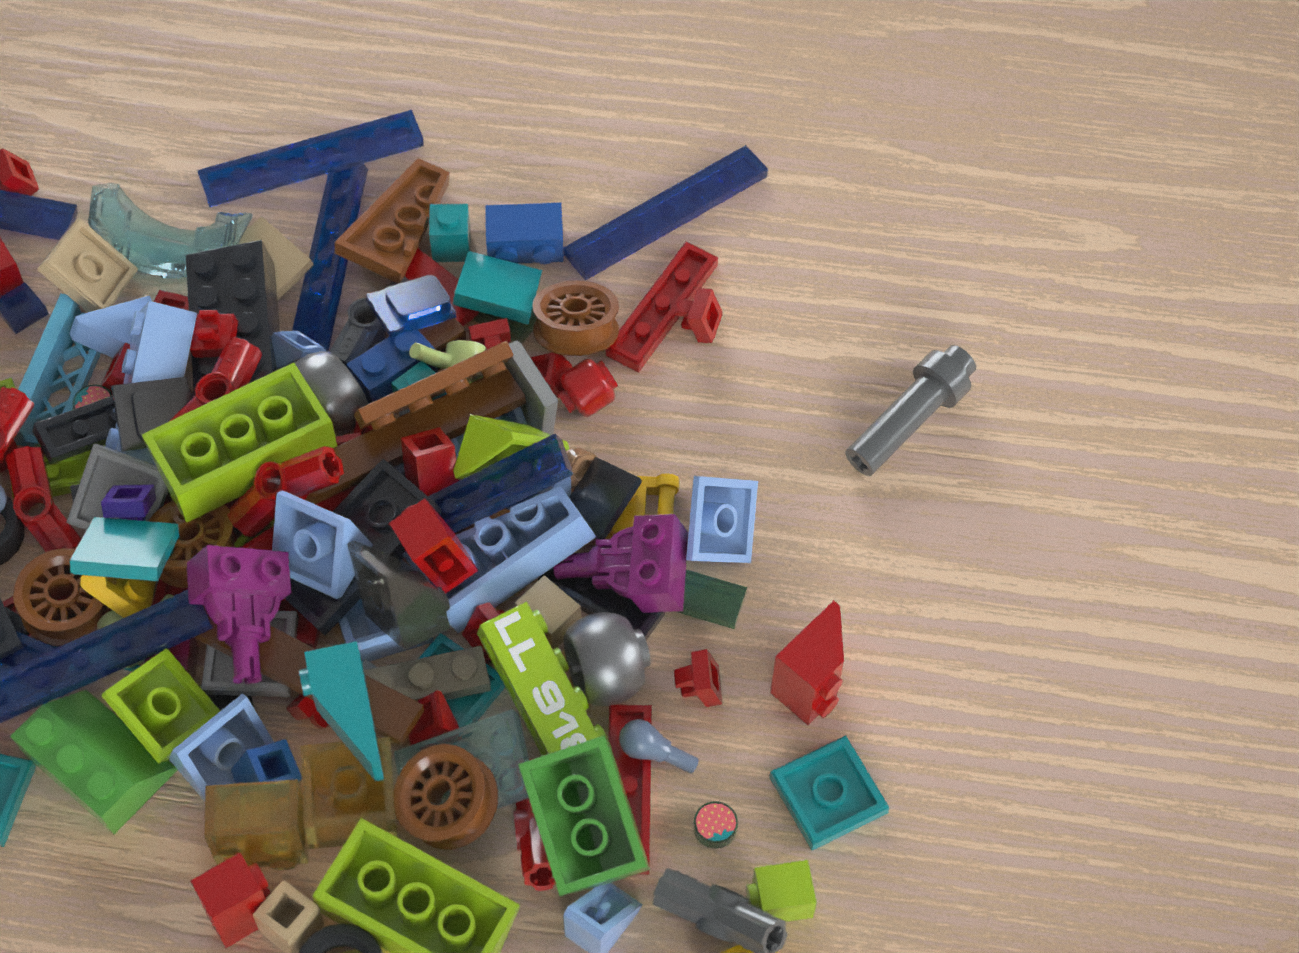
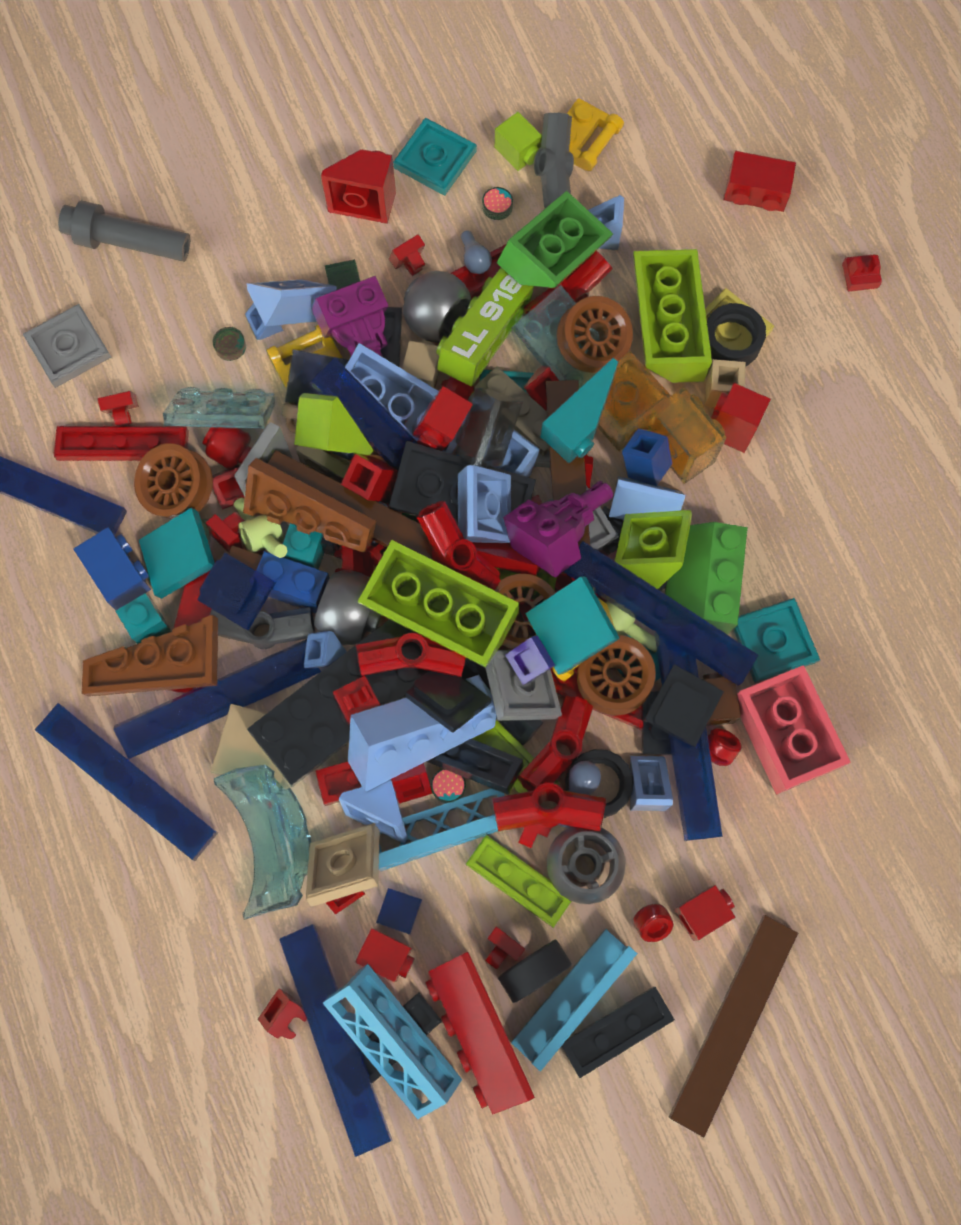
camera: 120 degrees left, 15 degrees up
none -> light grey tile [23,304,111,388]
none -> clear light blue plate [163,387,275,429]
none -> tile [213,327,246,361]

